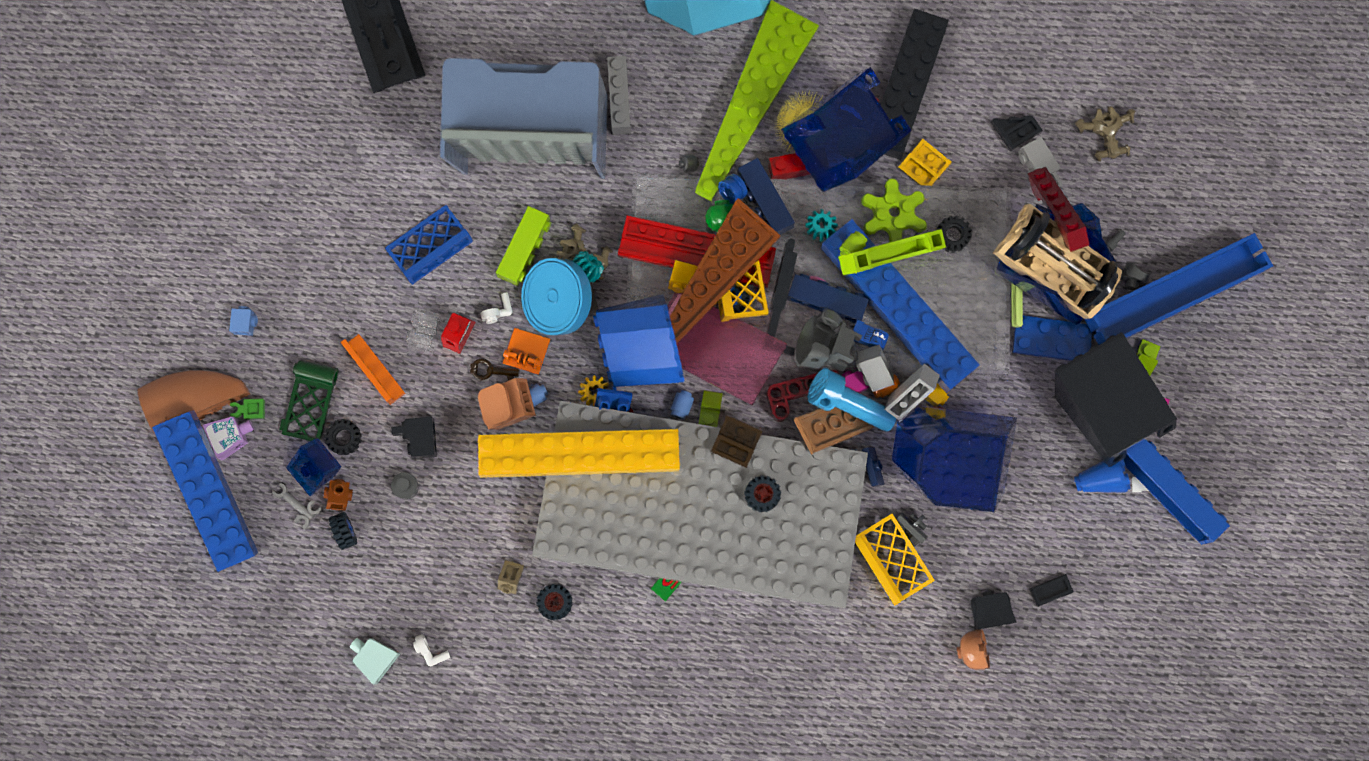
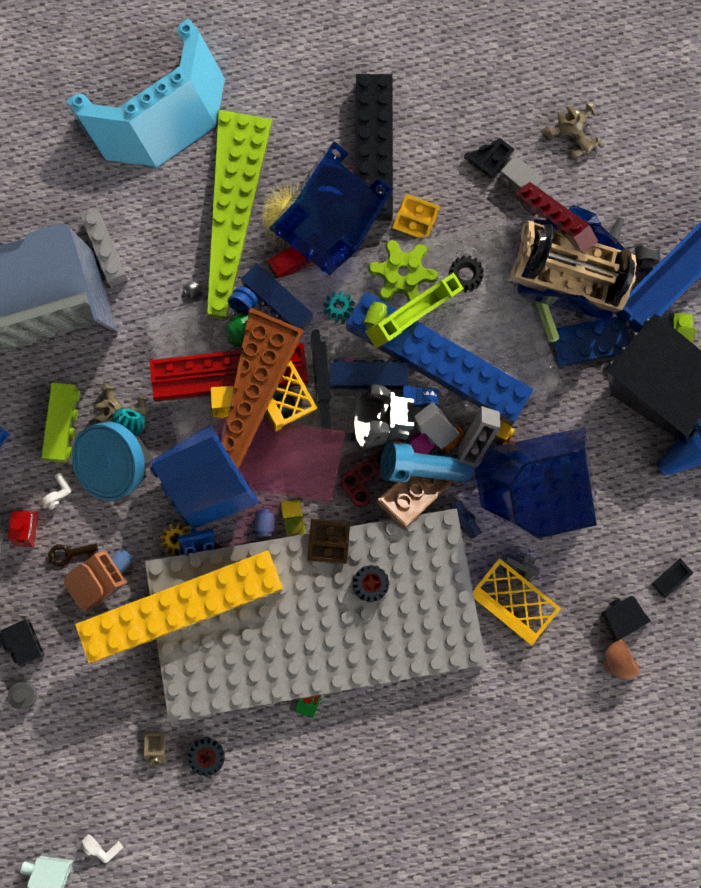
camera: 20 degrees left, 0 degrees up
orange hinge [502,328,551,375] -> none

